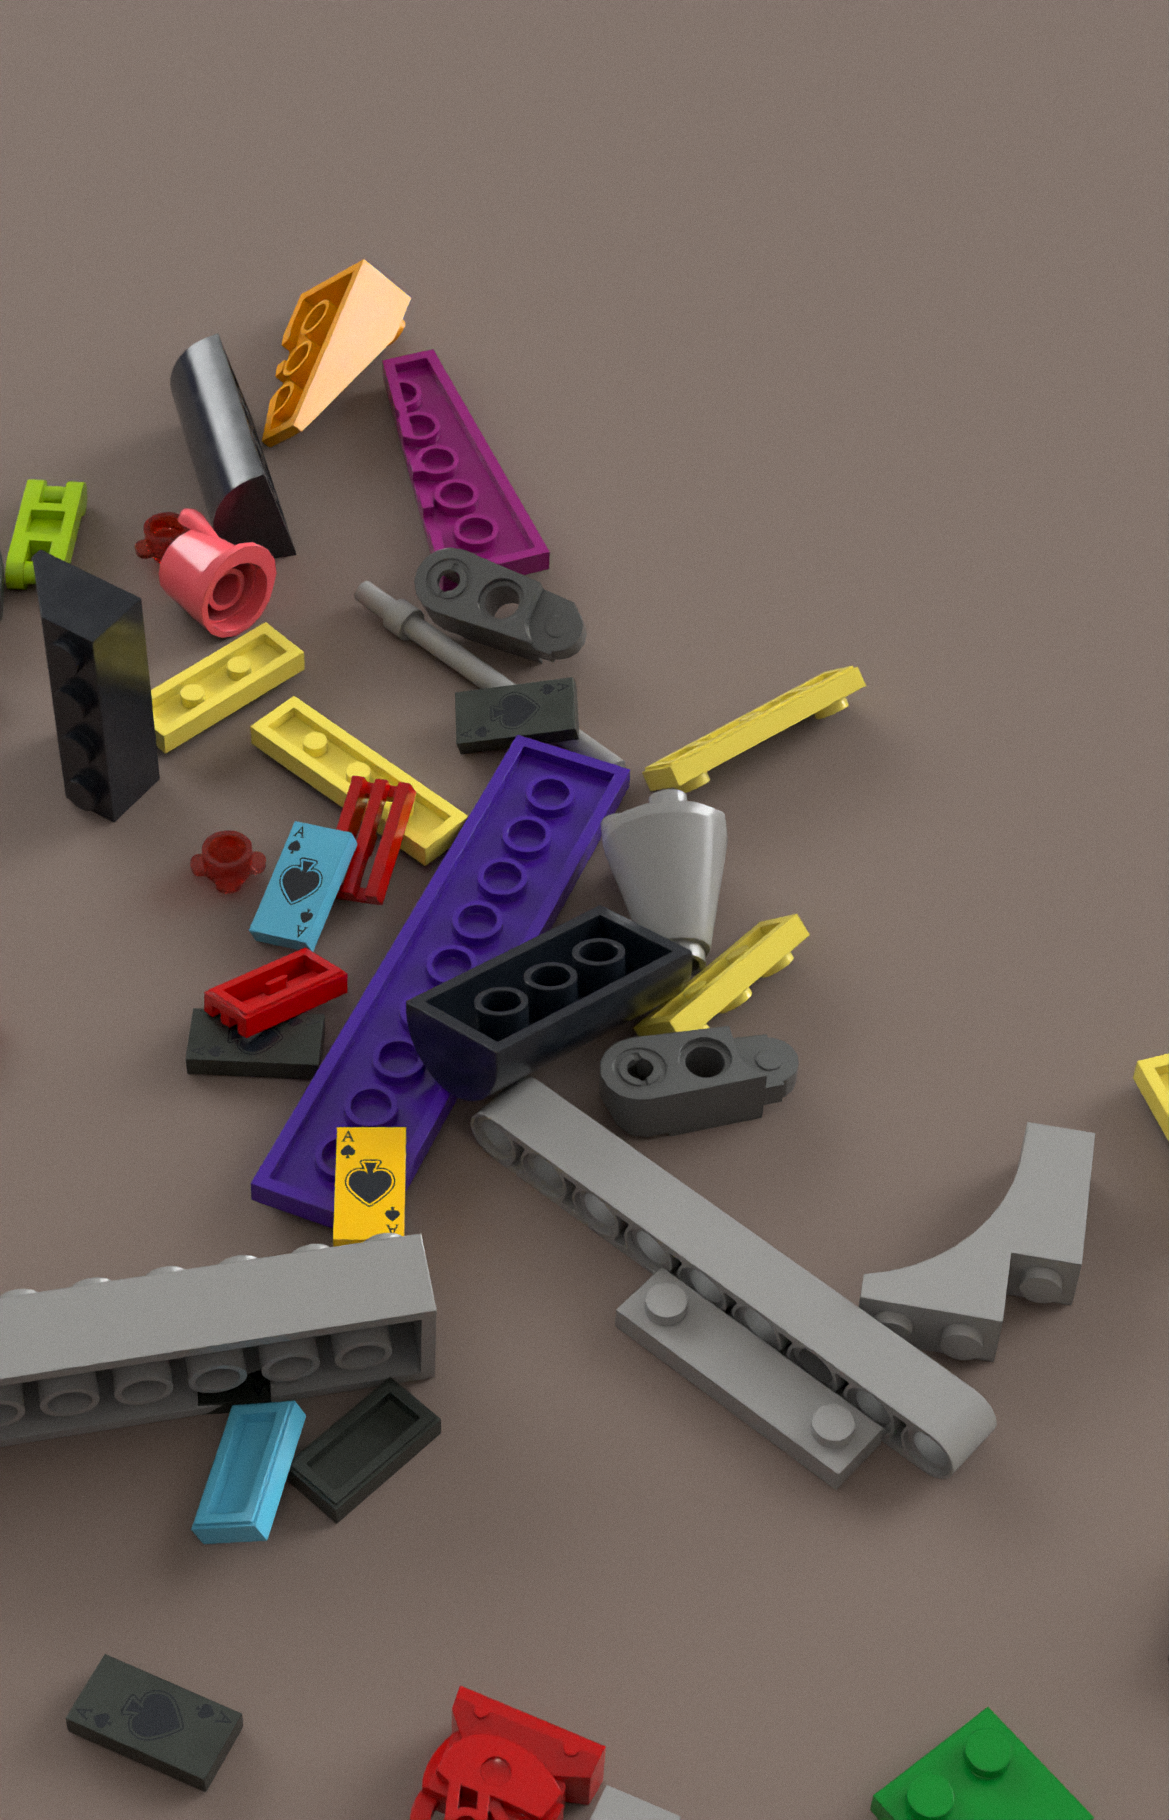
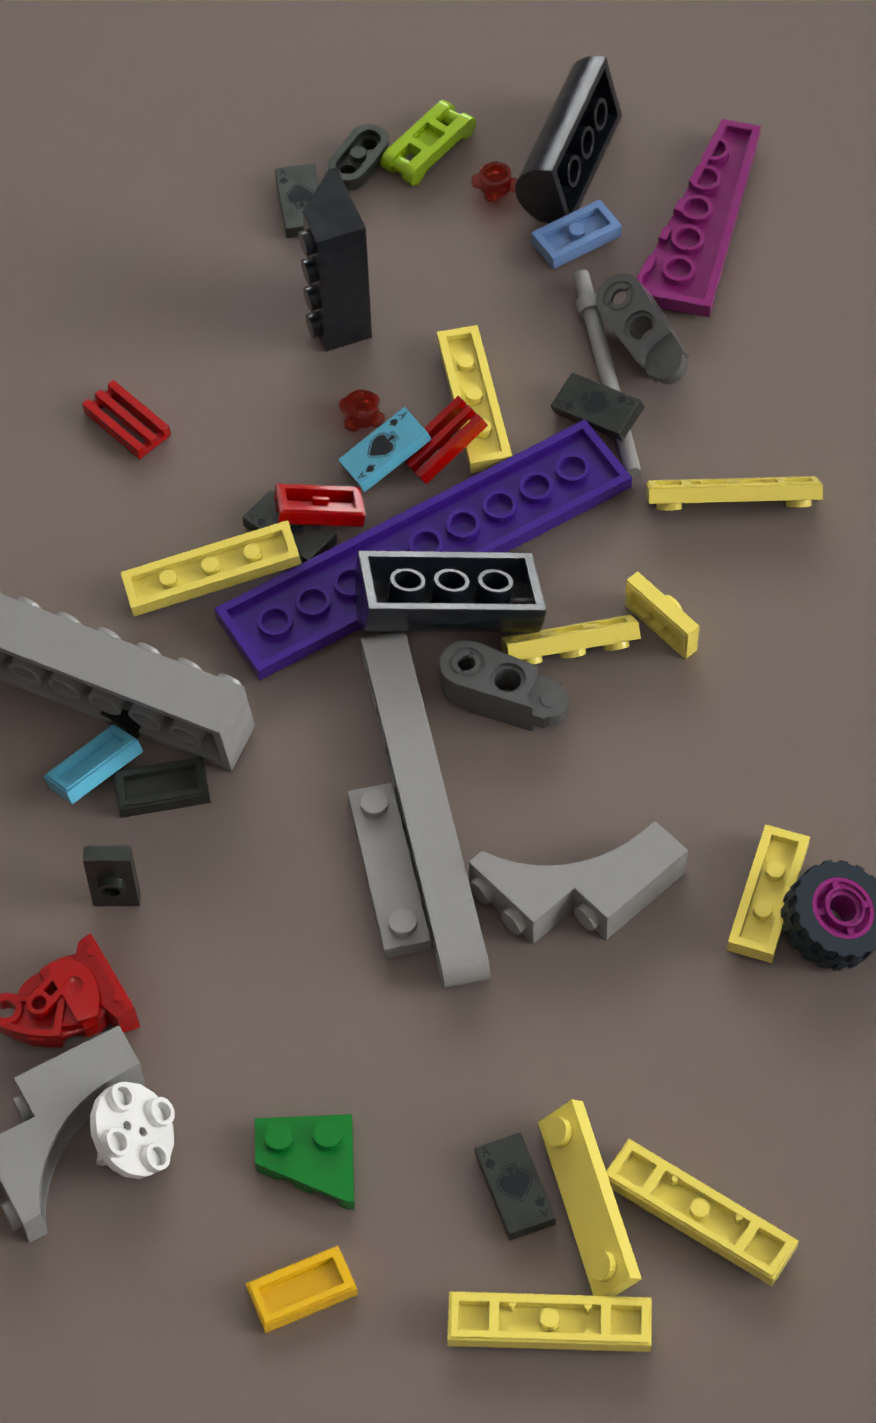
camera: 40 degrees right, 10 degrees up
light yellow plate [151,622,305,754] -> none
coral hat [158,508,276,638] -> none
light orange wedge [262,259,411,447] -> none
yellow tile [333,1127,406,1247] -> none
light grey cone [601,789,728,976] -> none
none -> pearl dark grey plate [83,845,141,906]
none -> light yellow plate [120,520,302,617]
none -> medium blue plate [531,199,622,269]
none -> light yellow plate [625,571,699,659]

